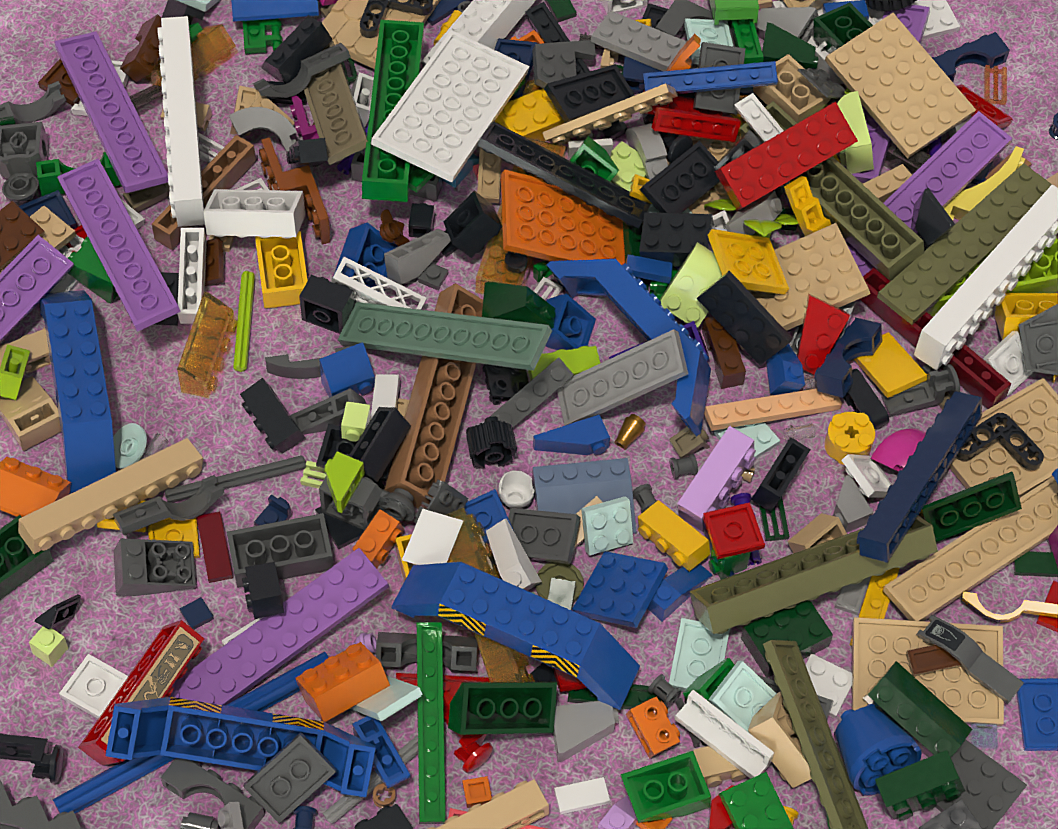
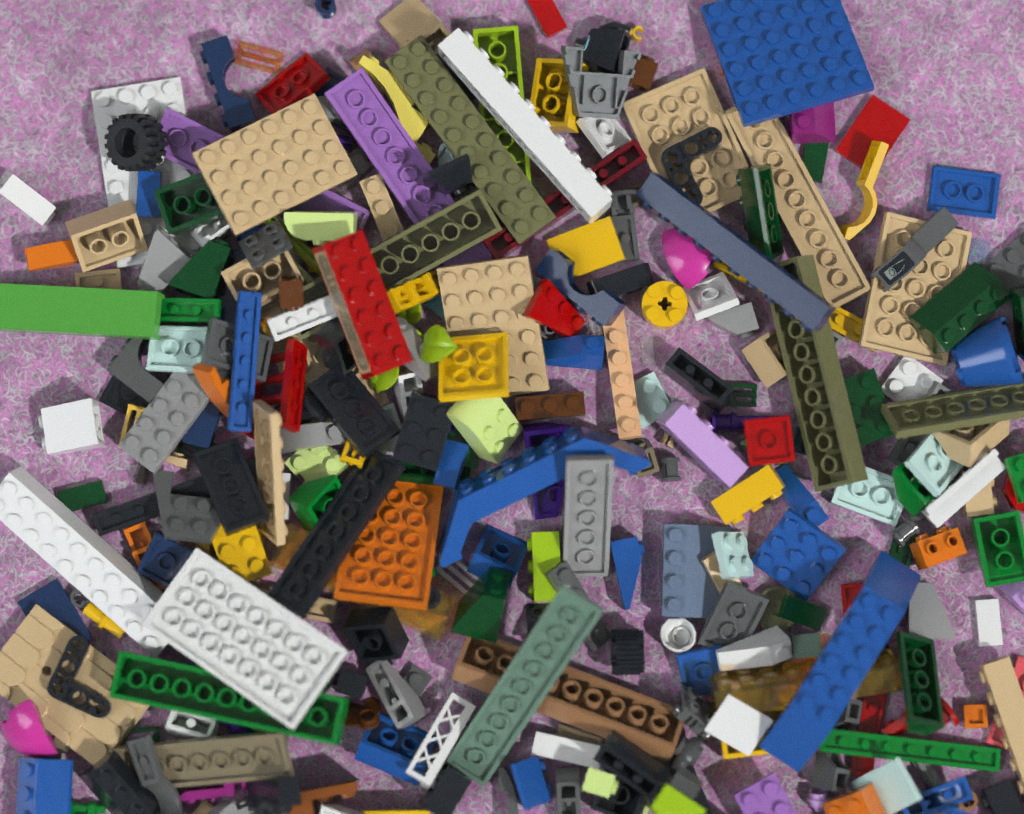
camera: 75 degrees left, 25 degrees up
orange brick [352,509,405,569] -> none
pearl gold cone [614,414,646,450] -> none
dark grey bush [633,484,658,513] -> none
black plate [696,271,793,365] -> none
reddish brown tile [906,645,962,676] -> none
none -> reddish brown brick [277,275,304,311]

